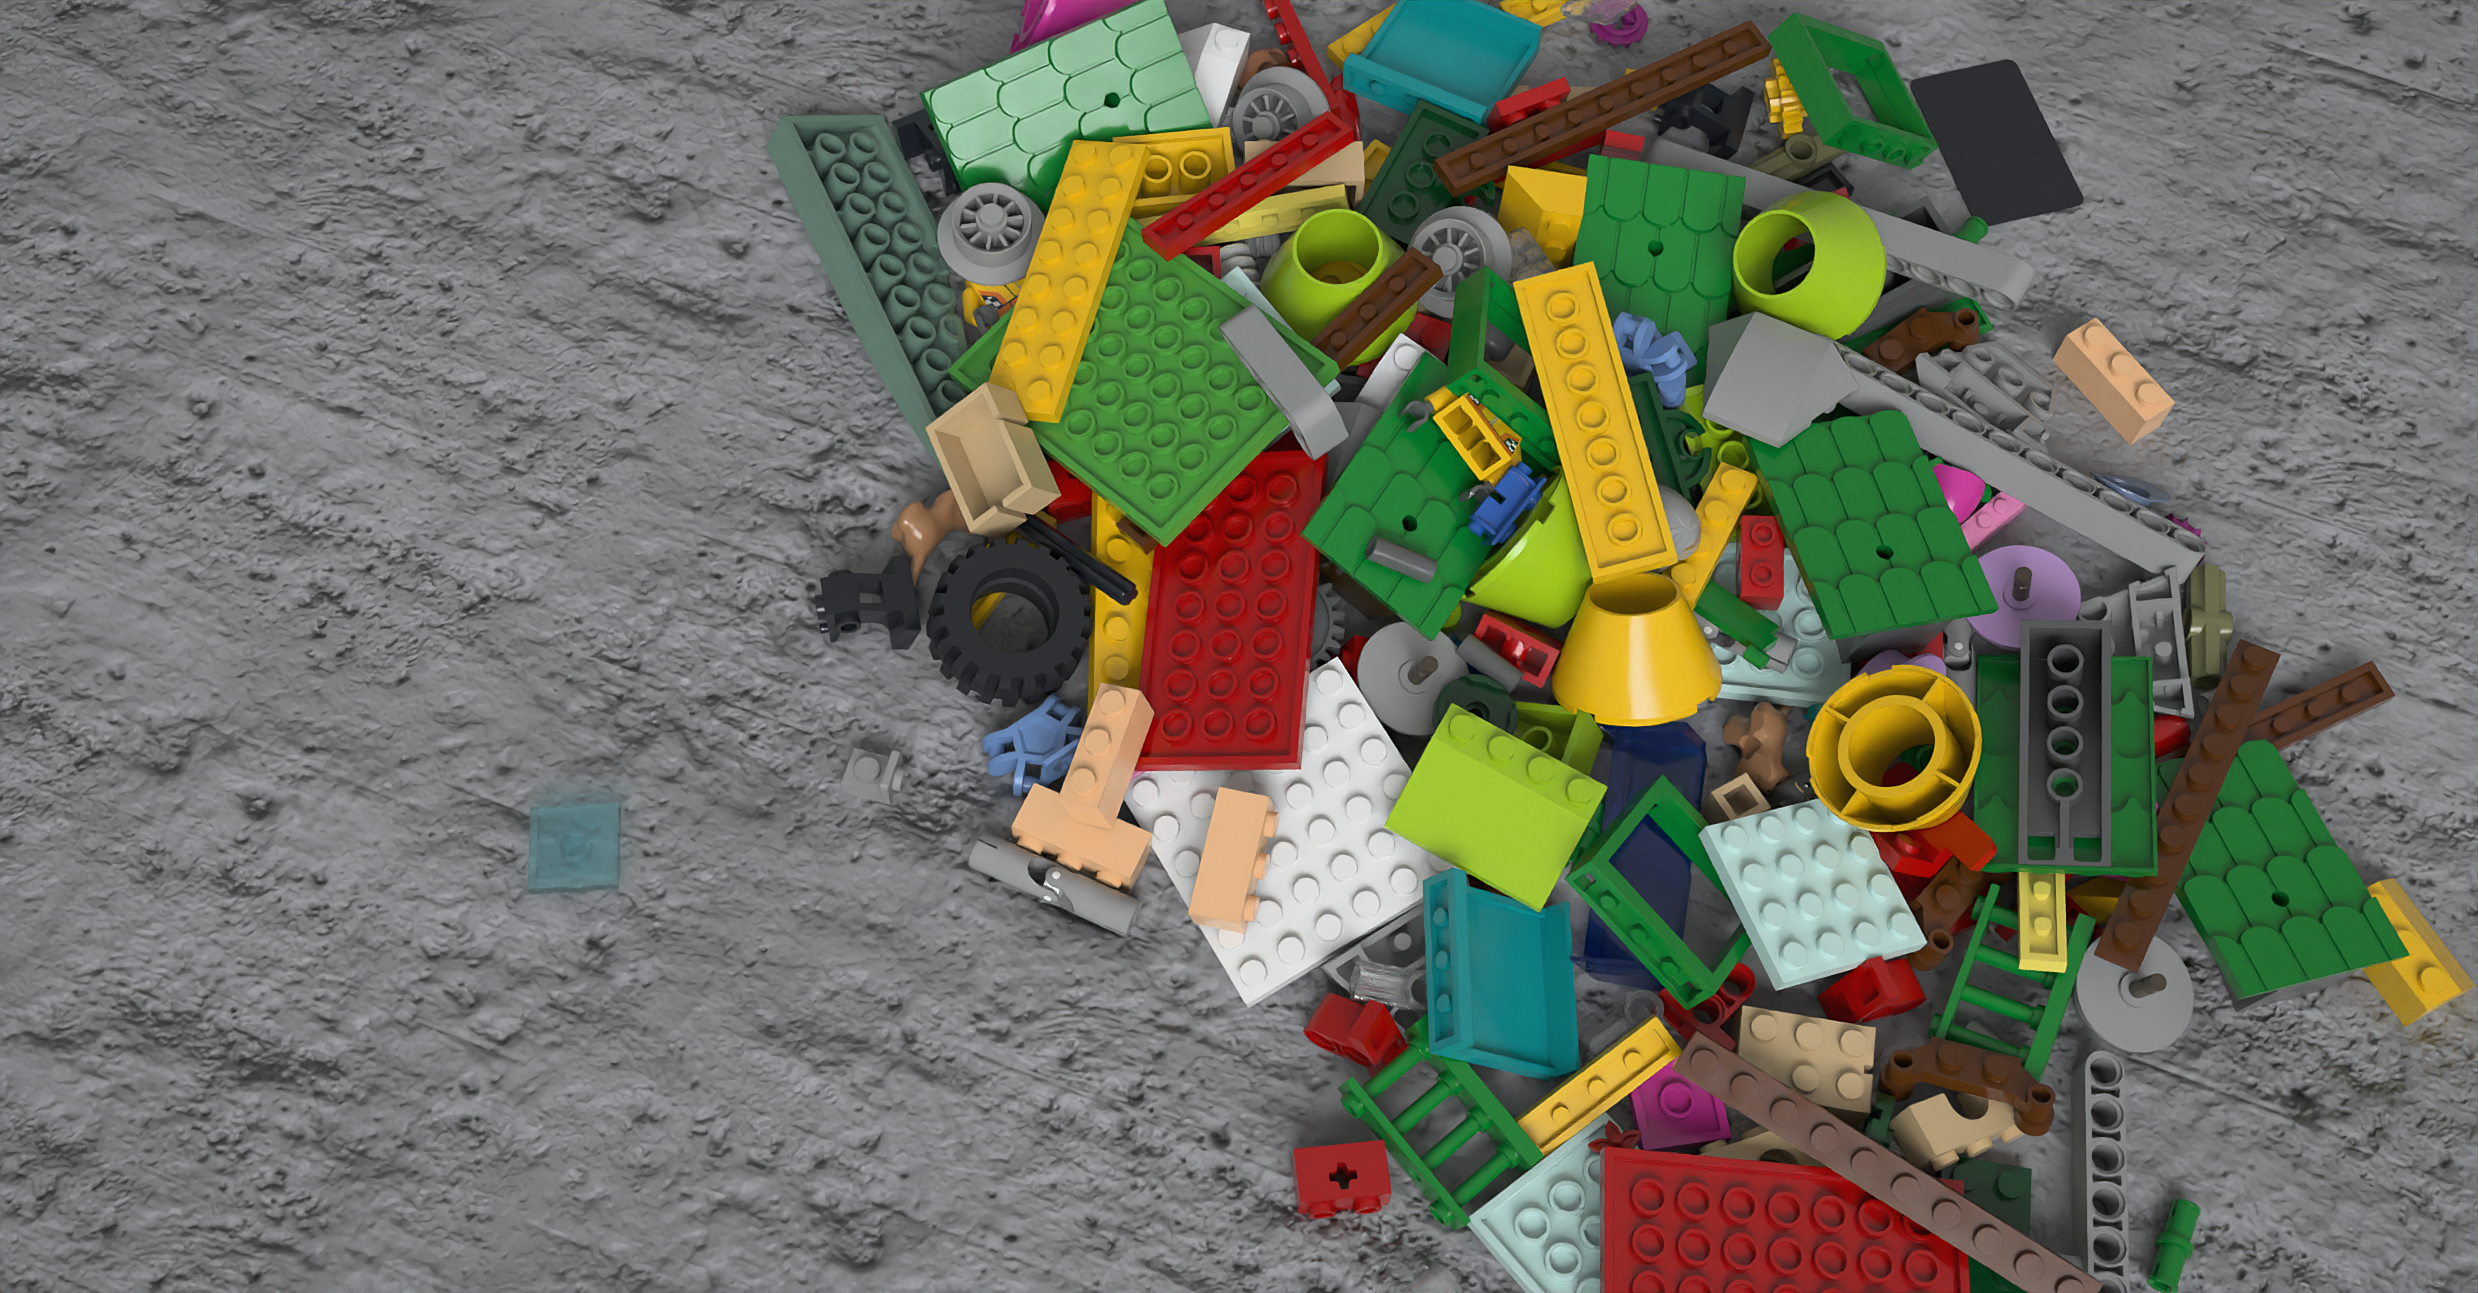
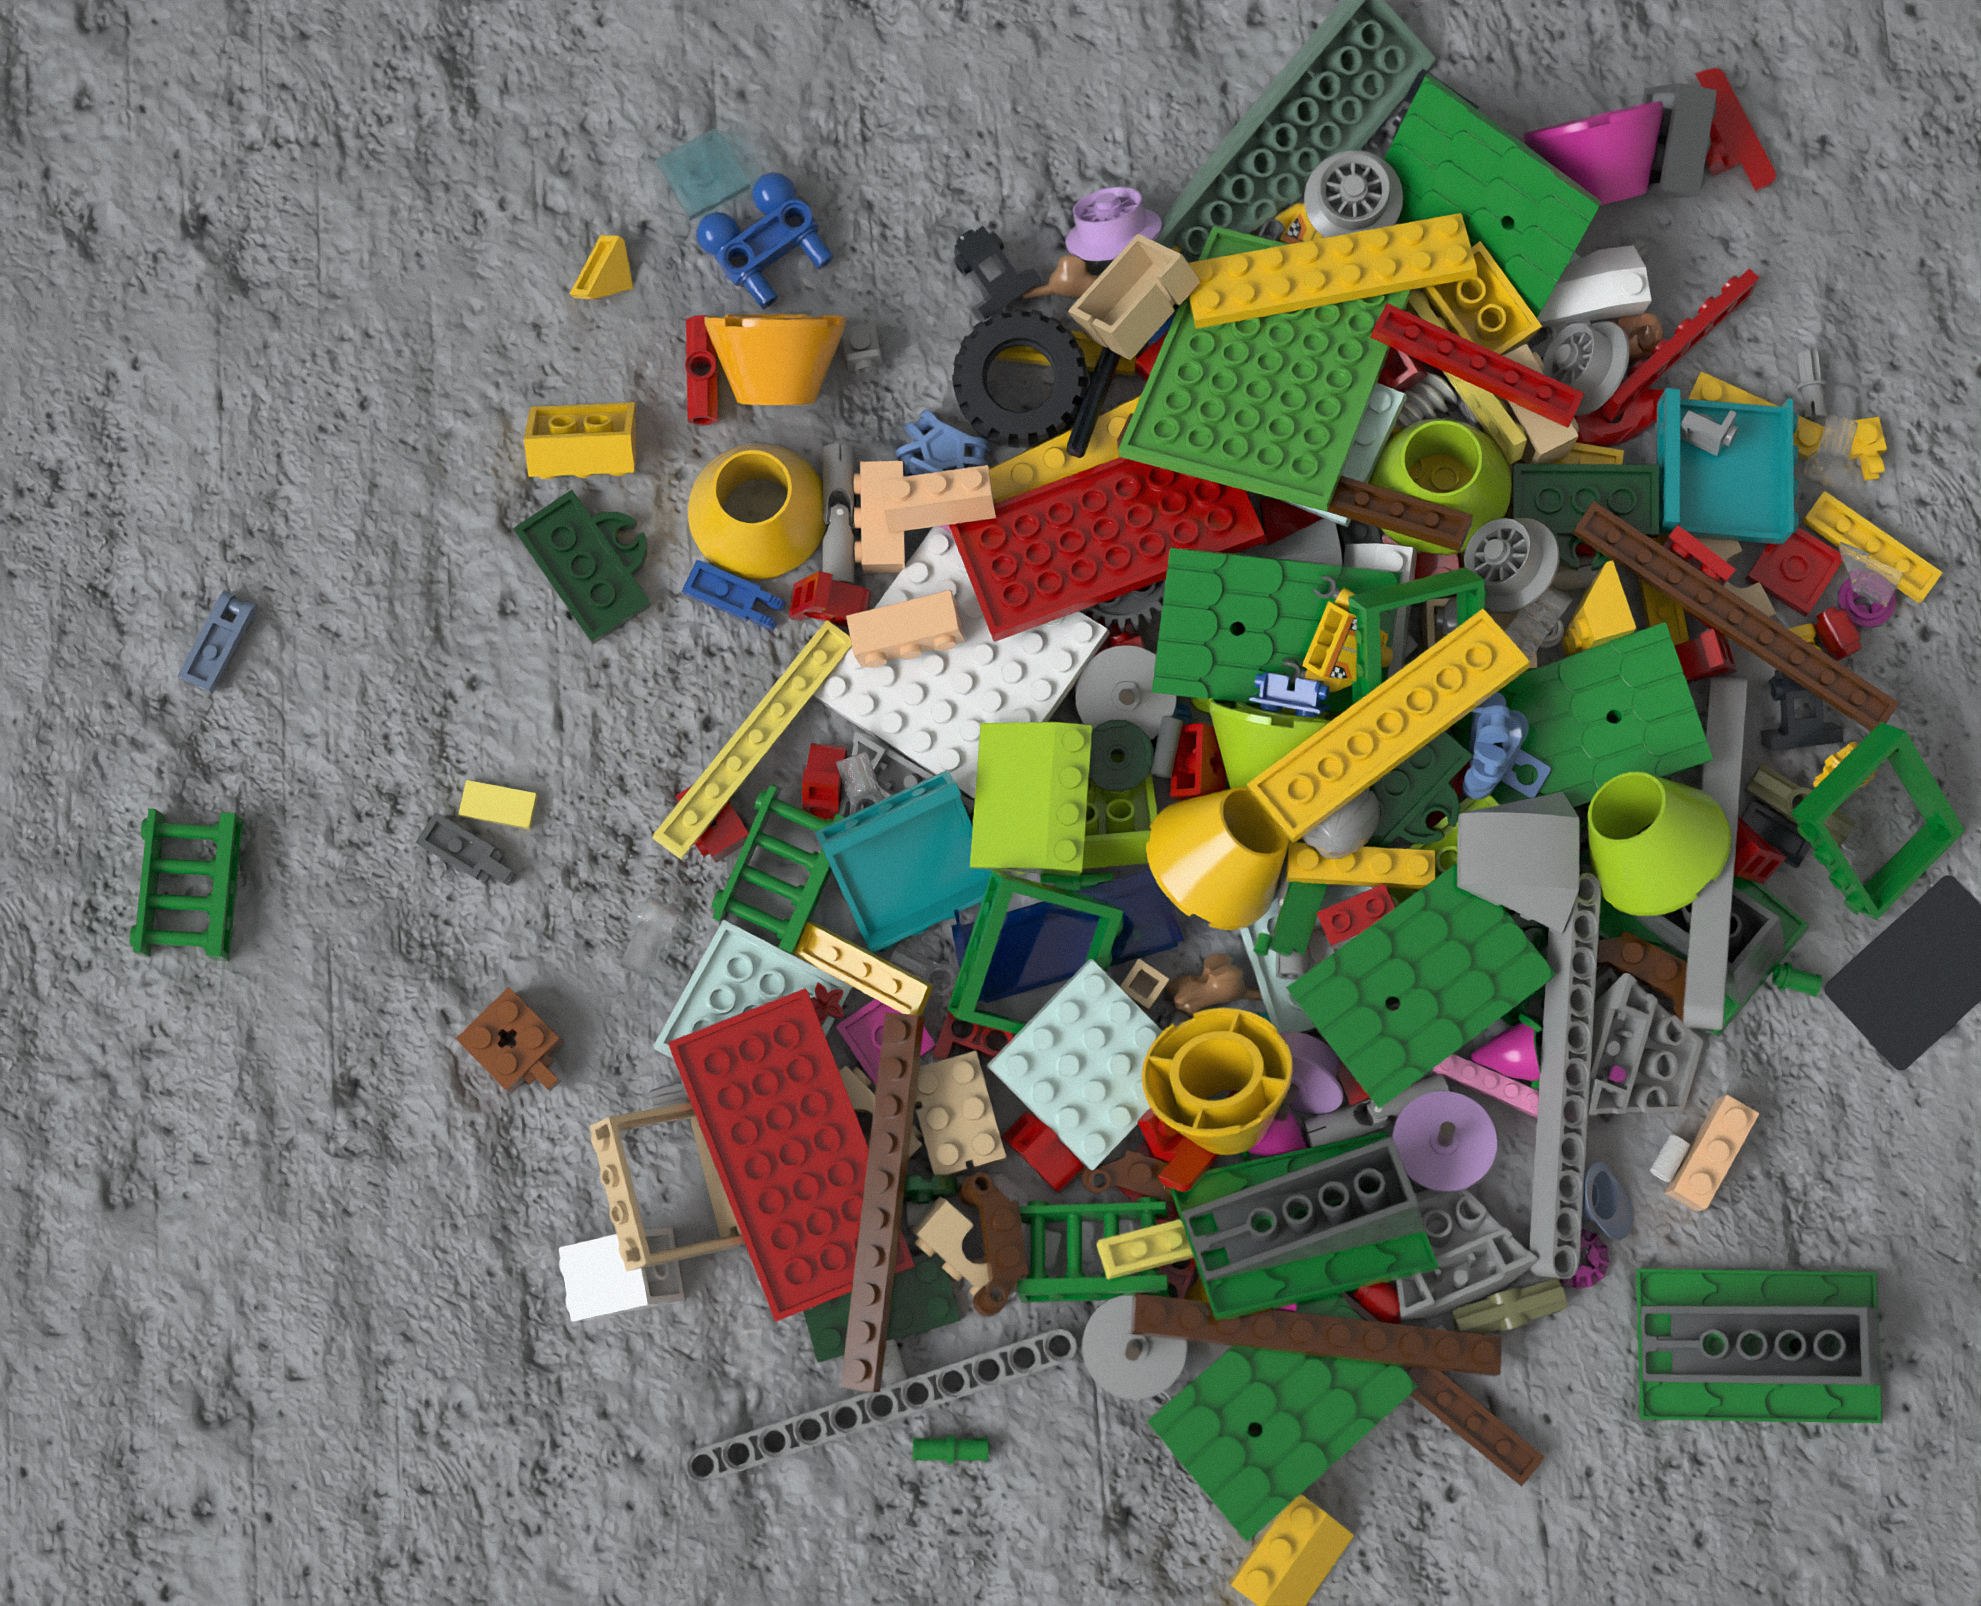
camera: 70 degrees right, 15 degrees up
light grey beam [1218,303,1349,461] -> none
dark grey hinge [1365,535,1437,584] -> none
none -> dark green plate [513,490,652,645]
none -> yellow slope [524,402,637,479]
none -> yellow slope [569,235,633,300]
none -> light yellow plate [652,620,852,860]
none -> blue hinge [682,560,786,631]
none -> red piece [685,315,719,426]
none -> yellow cone [688,443,829,581]
none -> blue piece [696,172,834,309]
none -> light orange cone [704,314,847,405]
none -> red tile [788,571,871,627]
none -> lavender piece [1066,187,1162,261]
none -> magenta piece [1607,1065,1626,1082]
none -> piece [1636,1268,1883,1423]
none -> white piece [1650,1135,1691,1182]
none -> light grey bracket [1680,410,1739,456]
none -> red plate [1745,527,1846,617]
none -> red brick [1813,606,1863,661]

